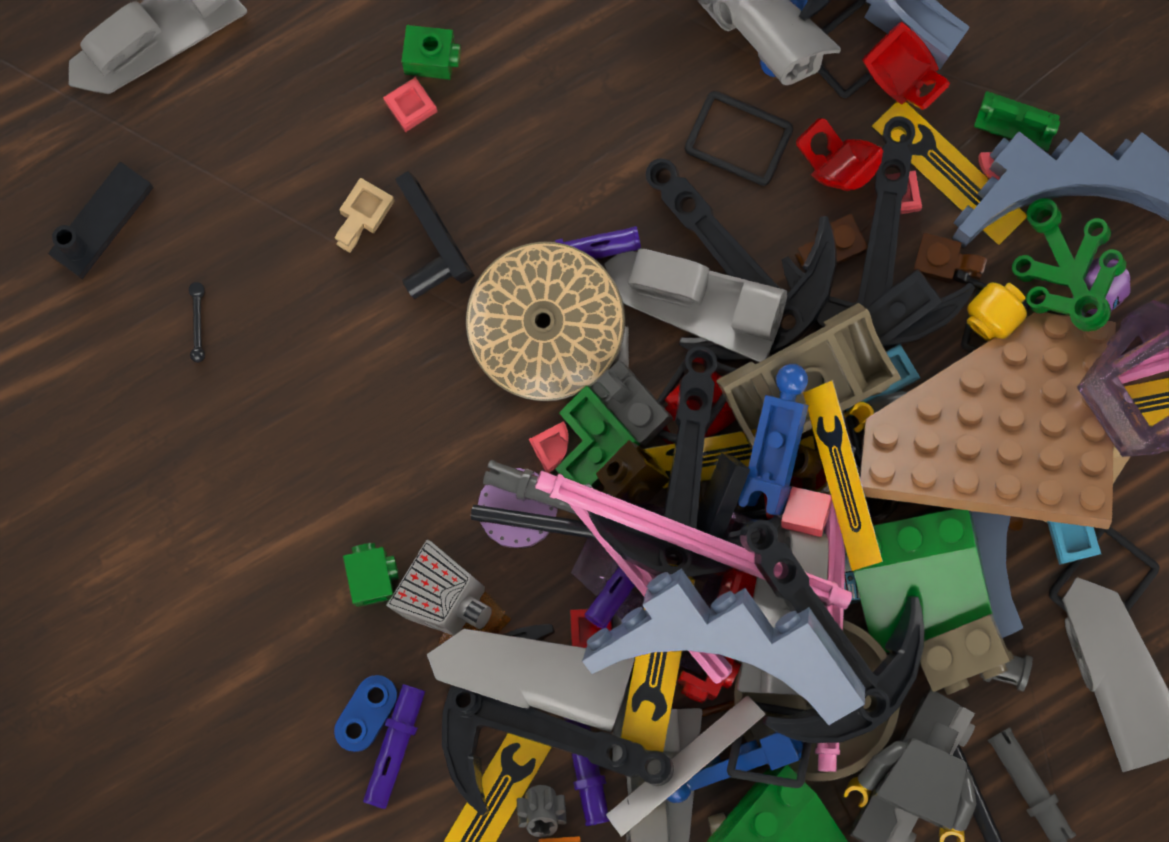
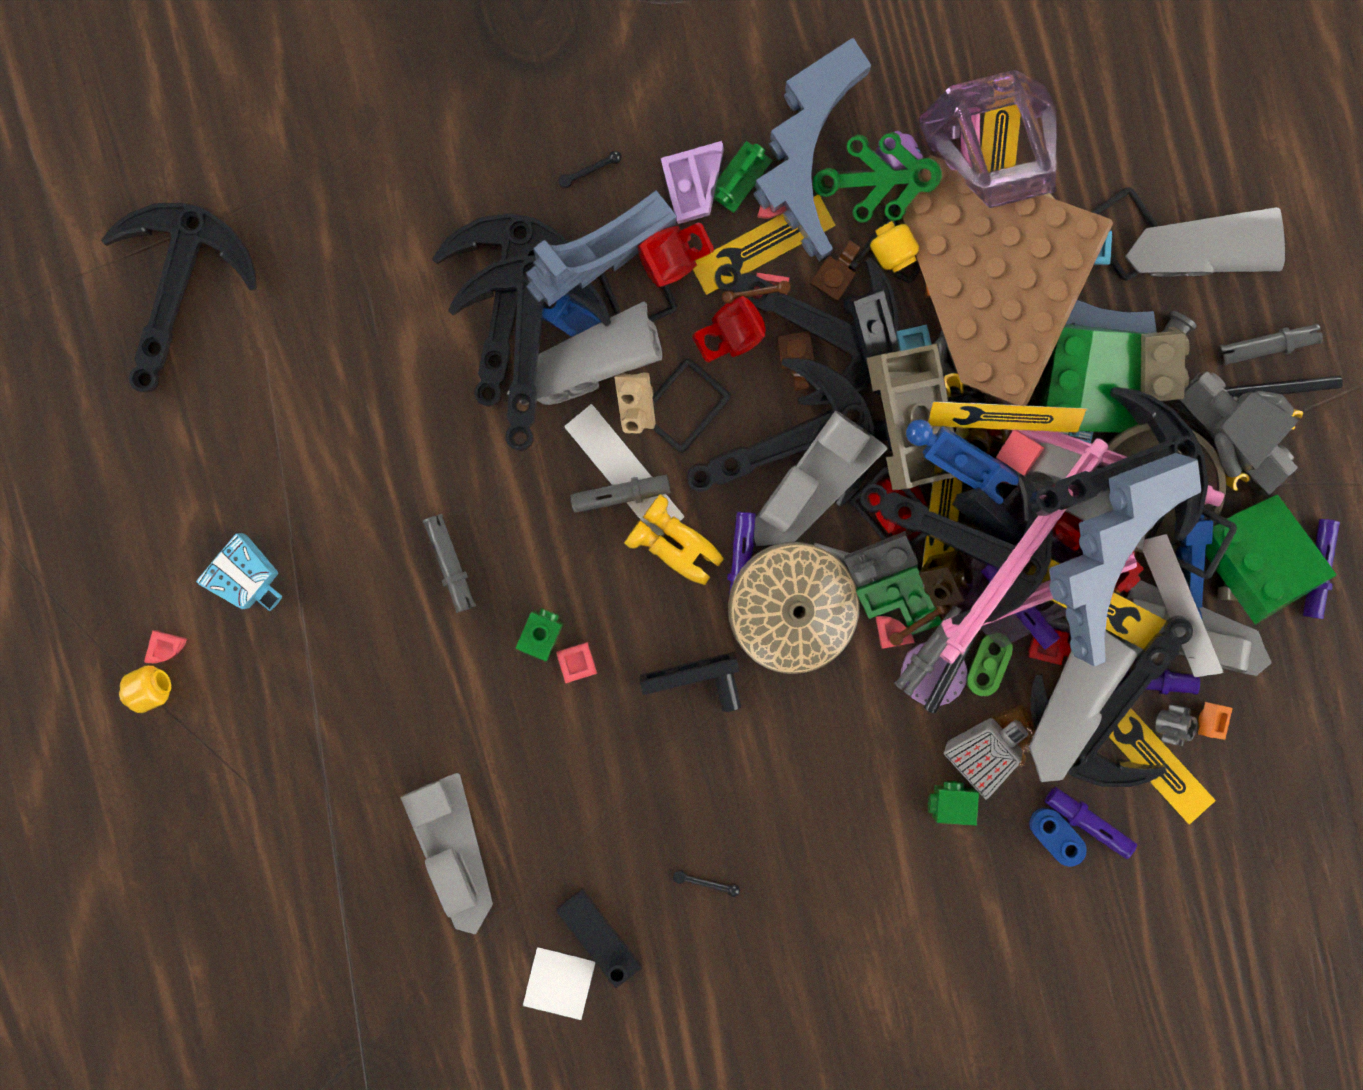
camera: 75 degrees left, 10 degrees up
tan plate [335,178,395,253] -> none
none -> white sticker [523,948,595,1020]
none -> white sticker [564,404,684,536]
none -> dark grey pin [570,474,671,513]
none -> tan hips [614,372,656,433]
none -> yellow piece [624,494,724,585]
none -> lavender wing [661,141,724,224]
none -> reddish brown hinge [722,281,791,304]
none -> reddish brown hinge [890,605,950,646]
none -> bright green plate [966,632,1013,696]

